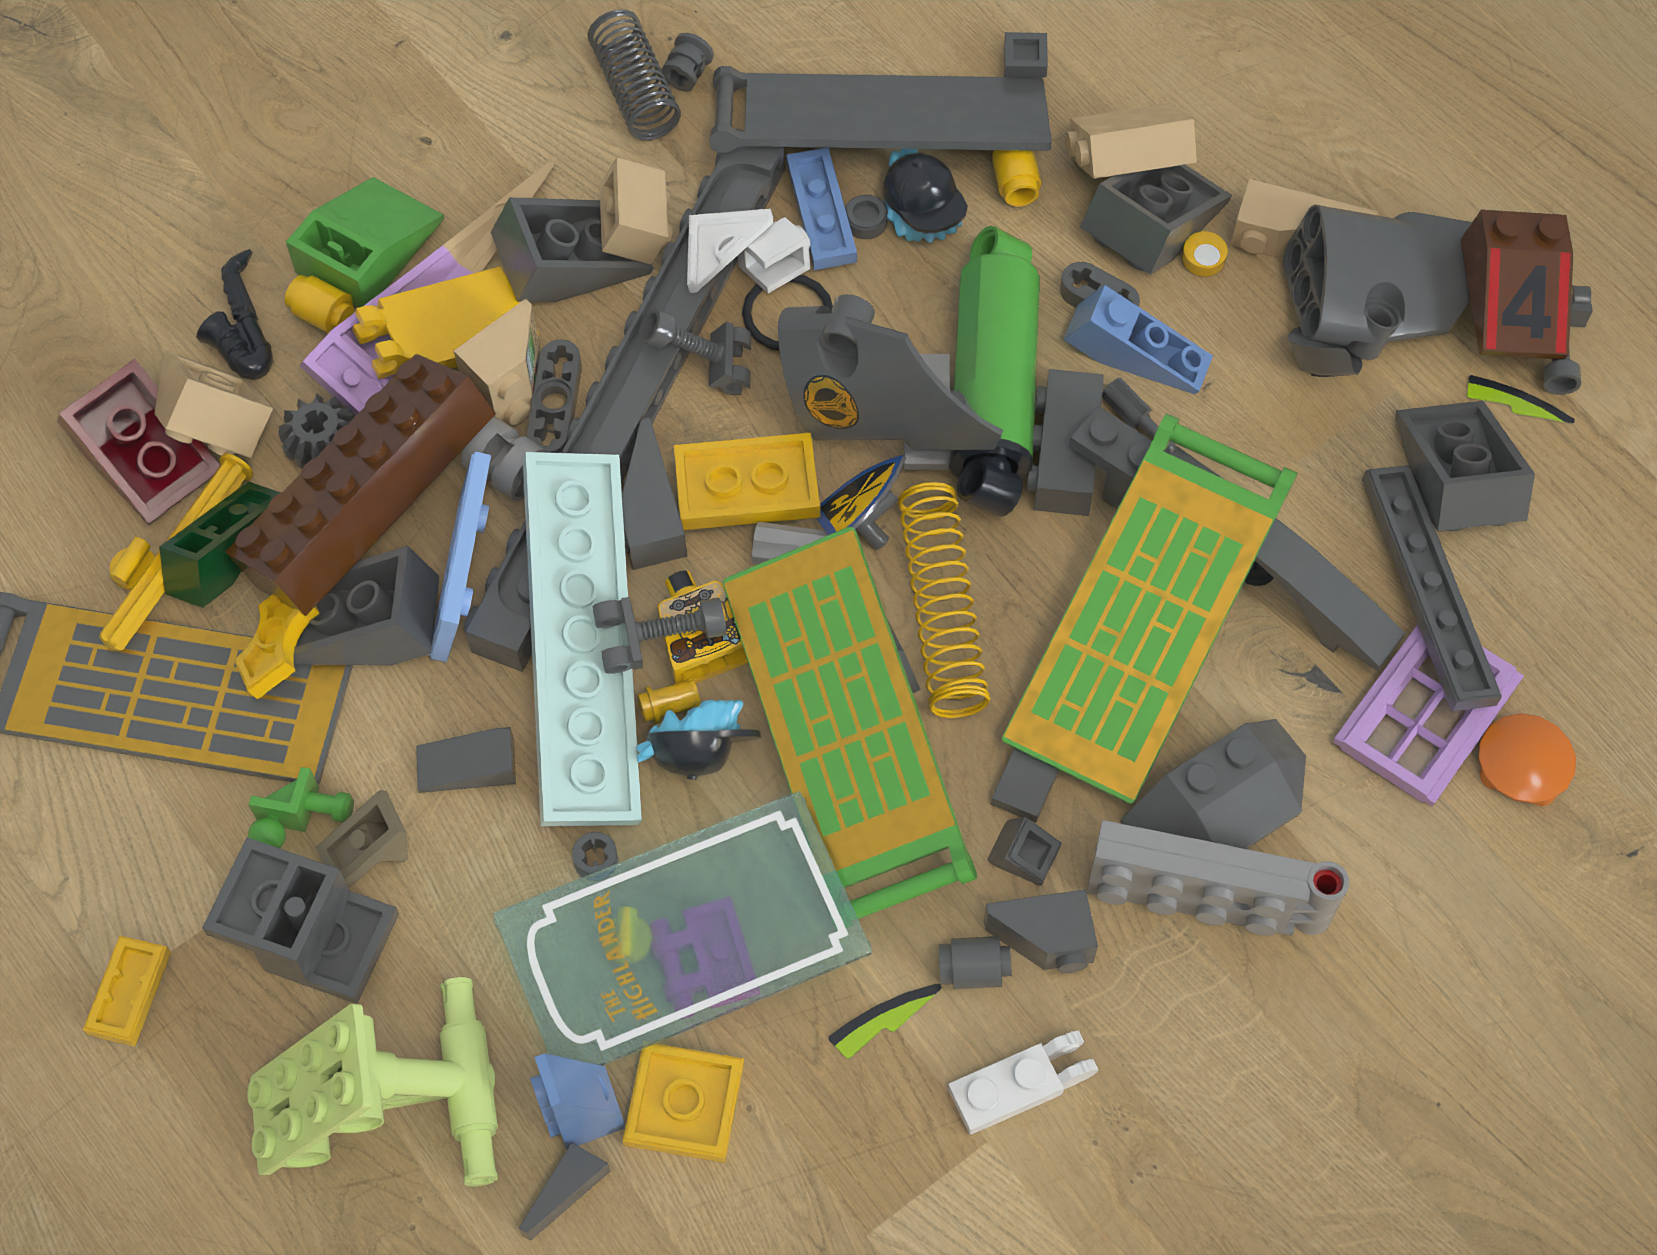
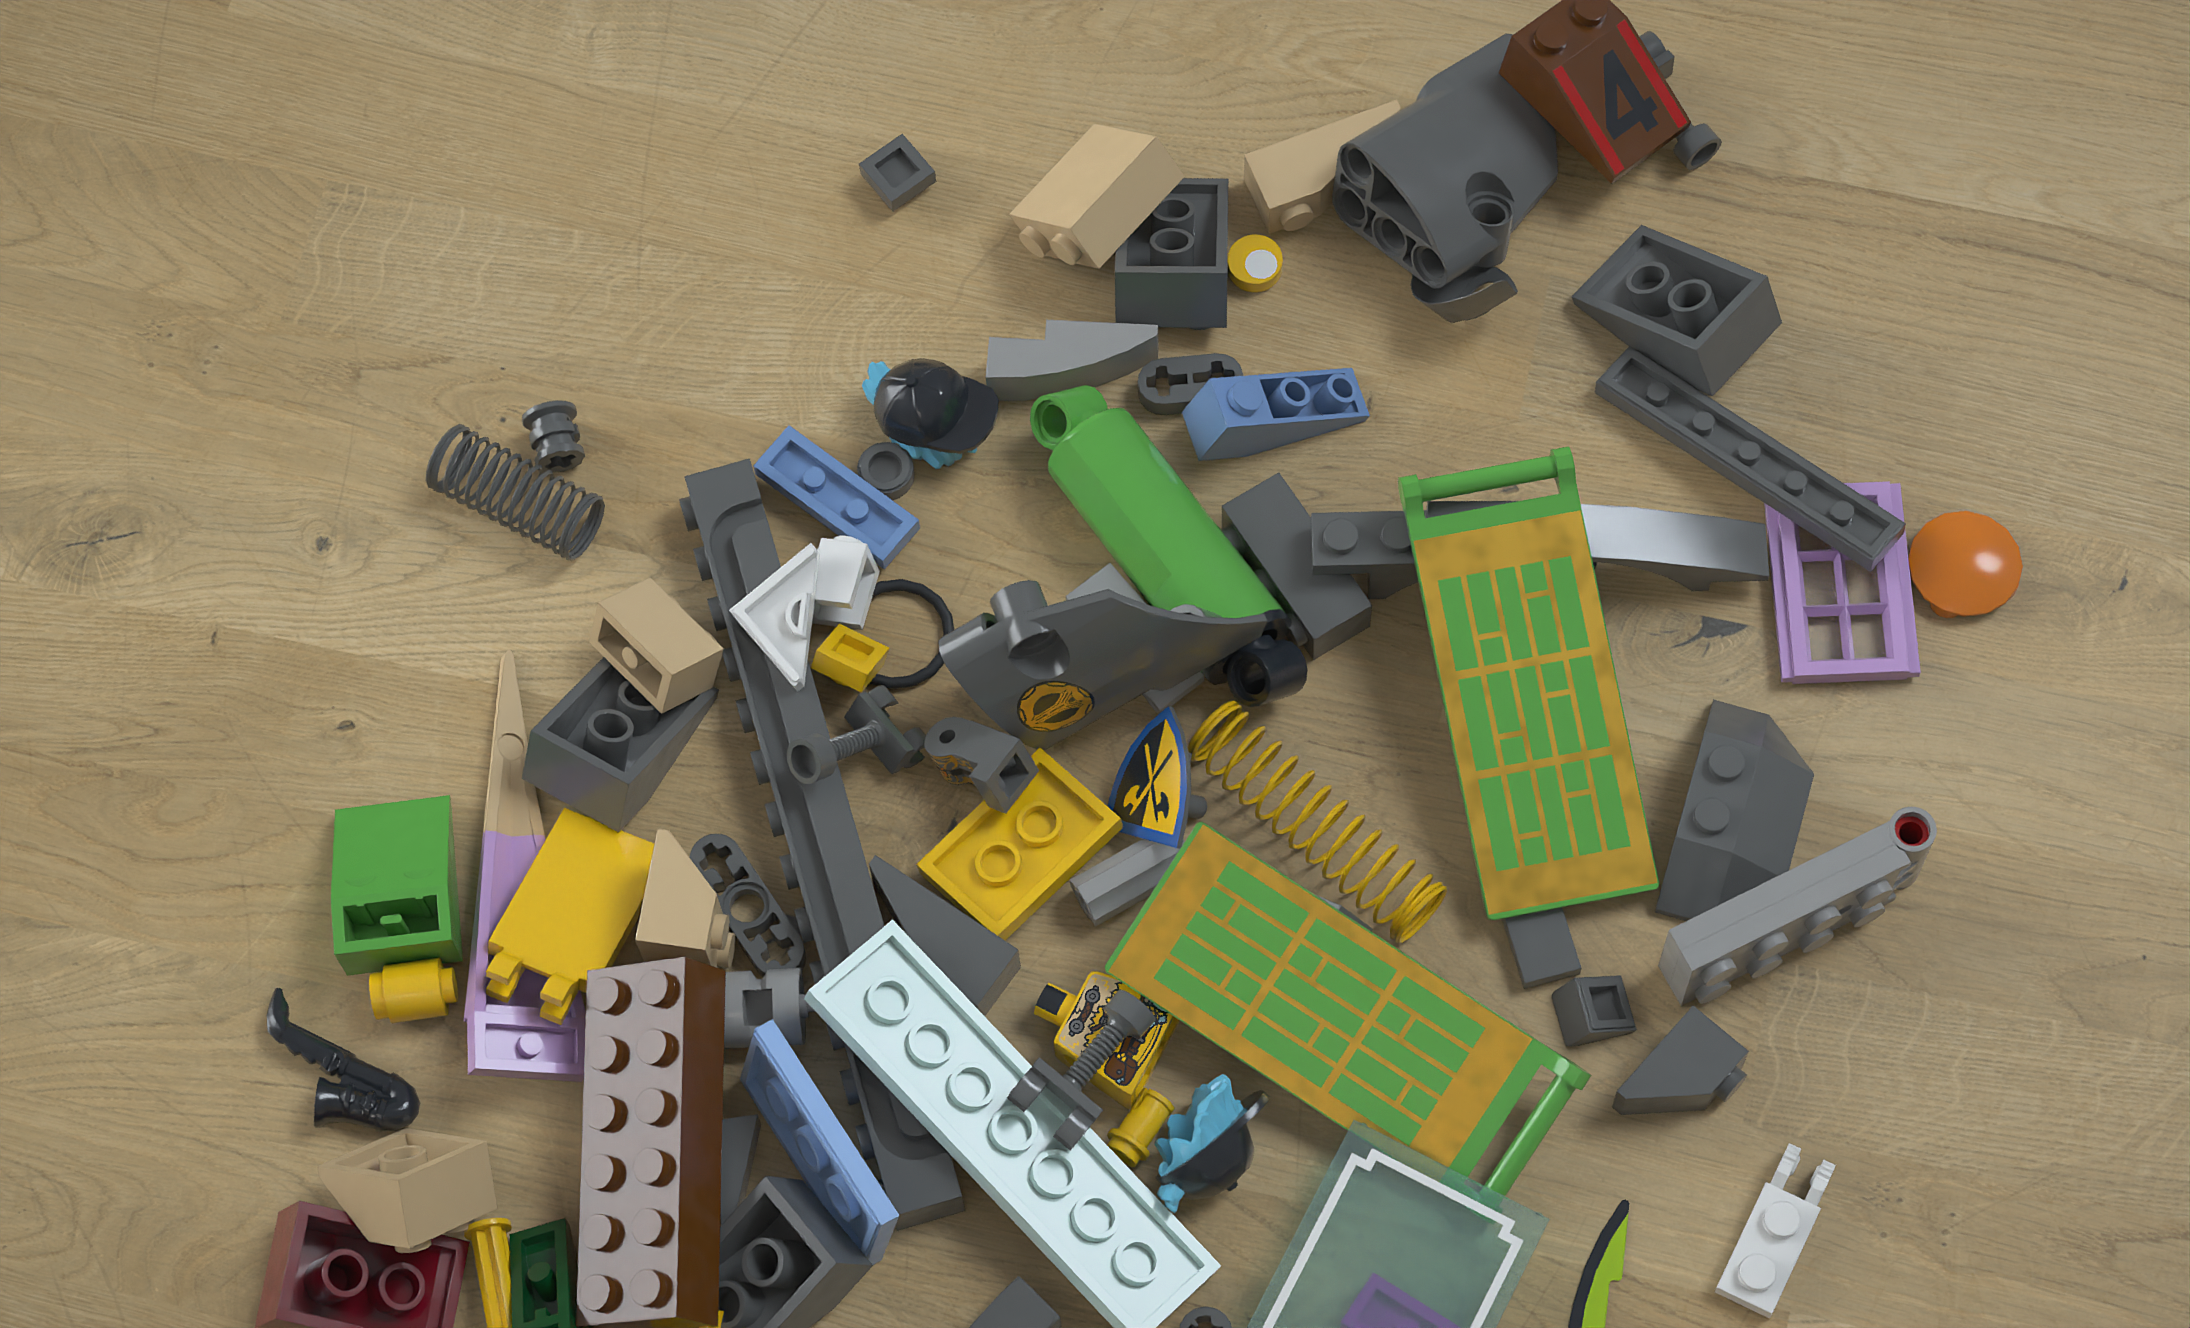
camera: 35 degrees left, 5 degrees up
dark grey gear [279,394,354,469] -> none
dark grey flag [709,66,1052,153] -> none
dark grey brick [939,936,1012,989] -> none
yellow brick [992,150,1042,207] -> none
dark grey axle [1102,378,1176,453] -> none
sticker [1467,375,1575,424] -> none
none -> dark grey piece [720,1114,761,1225]
none -> yellow plate [811,624,889,693]
none -> dark grey leg [924,717,1039,814]
none -> light grey slope [986,319,1159,401]

